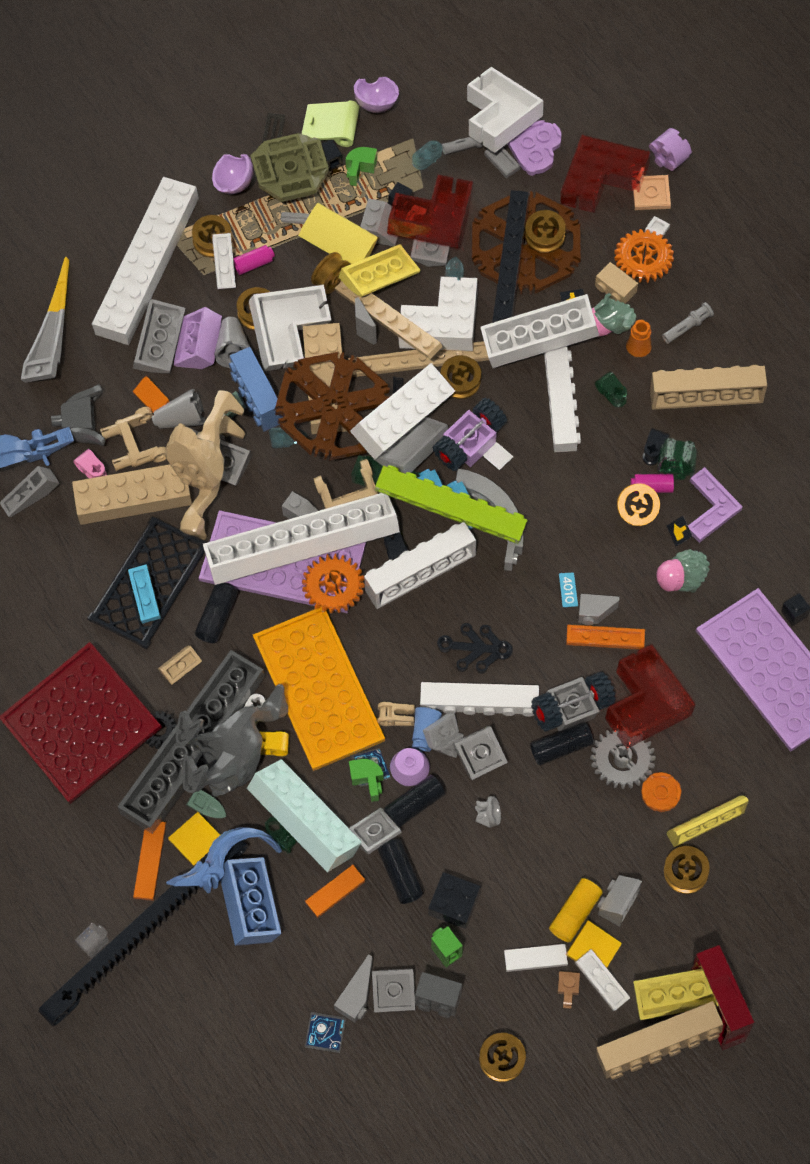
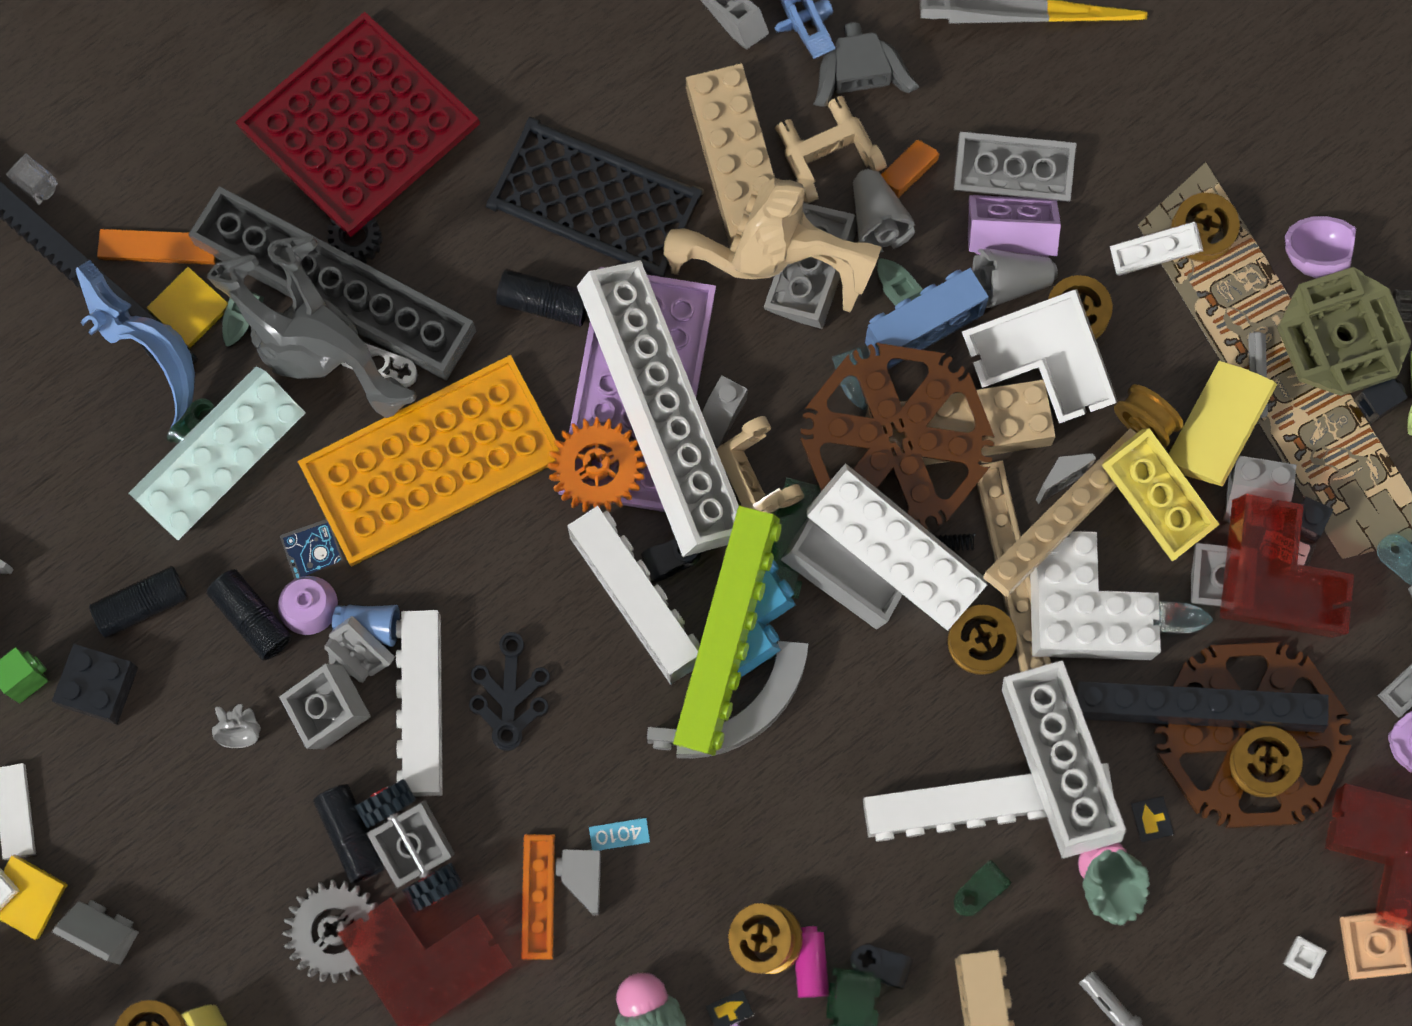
camera: 85 degrees right, 10 degrees up
bright pink piece [73,449,107,479] -> none
white brick [92,177,199,345] -> none
medium azure plate [128,565,161,624] -> none
tan slope [158,645,202,685] -> none
medium blue brick [220,857,281,946] -> none
dark pink brick [233,245,275,275] -> none
yellow piece [260,732,289,756] -> none
orange tile [305,865,365,918] -> none
bright green brick [346,147,377,186] -> none
bright green brick [349,759,384,802] -> none
light grey slope [349,808,402,854] -> none
tan piece [377,702,415,726] -> none
brick [432,398,507,471] -> none
white sticker [483,442,513,470] -> none
yellow piece [549,878,603,942] -> none
tan brick [595,262,638,304] -> none
orange gear [614,229,674,283] -> none
orange plant [626,320,652,357] -> none
orange tile [641,772,681,812] -> none

